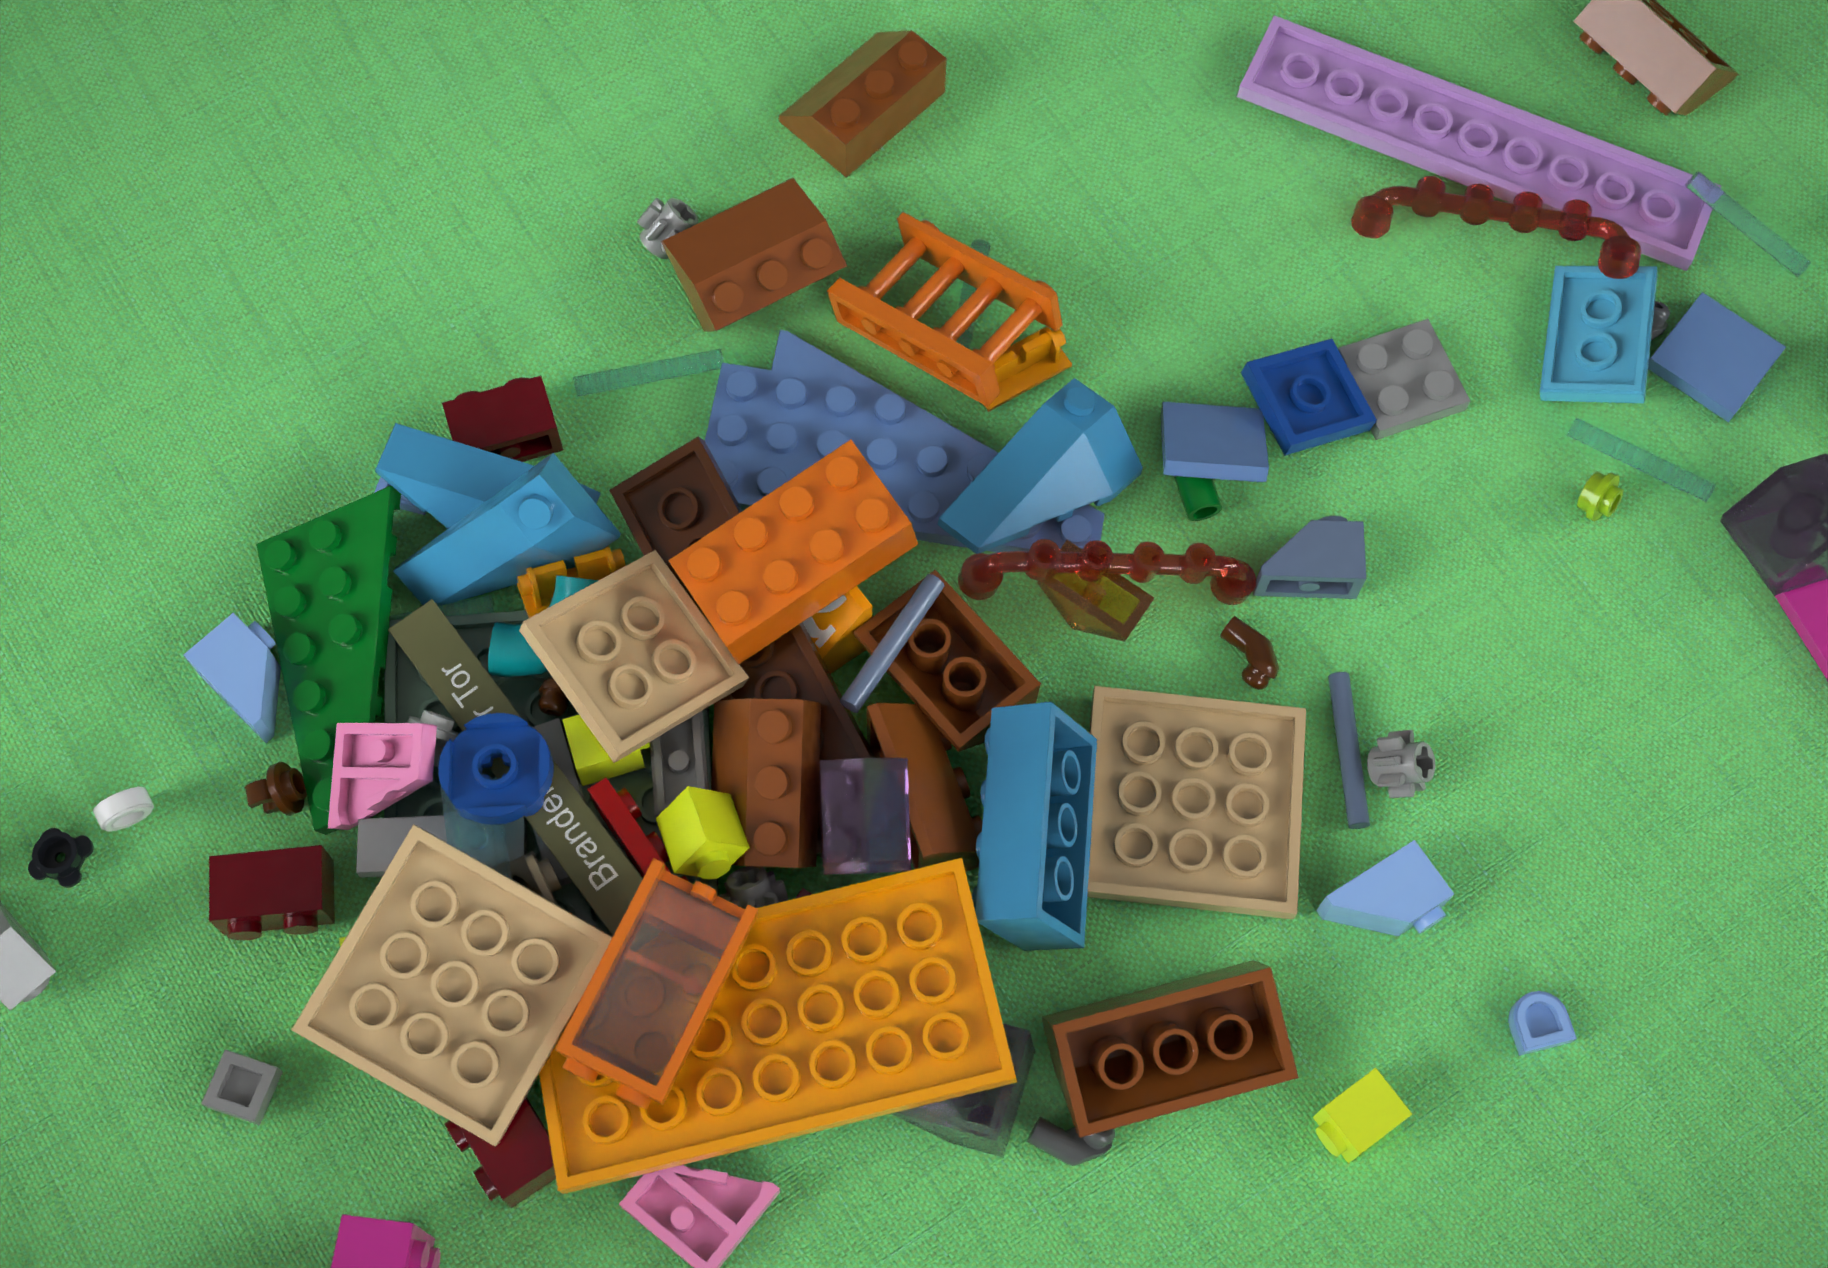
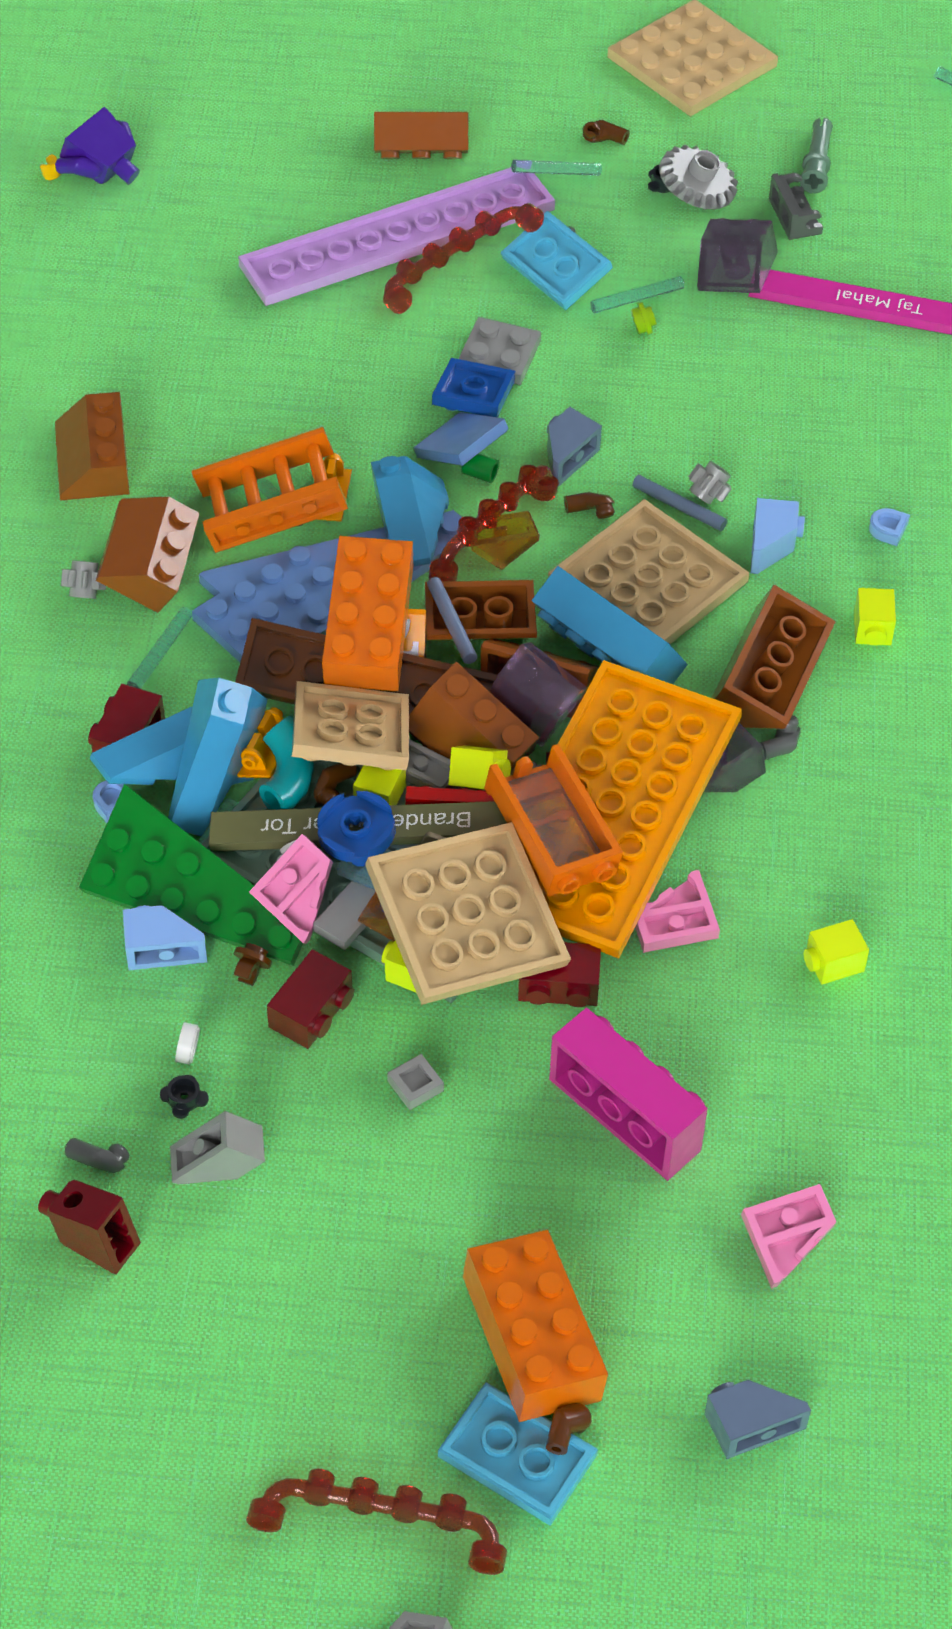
camera: 50 degrees left, 15 degrees down
medium blue tile [1648,292,1786,423] -> none

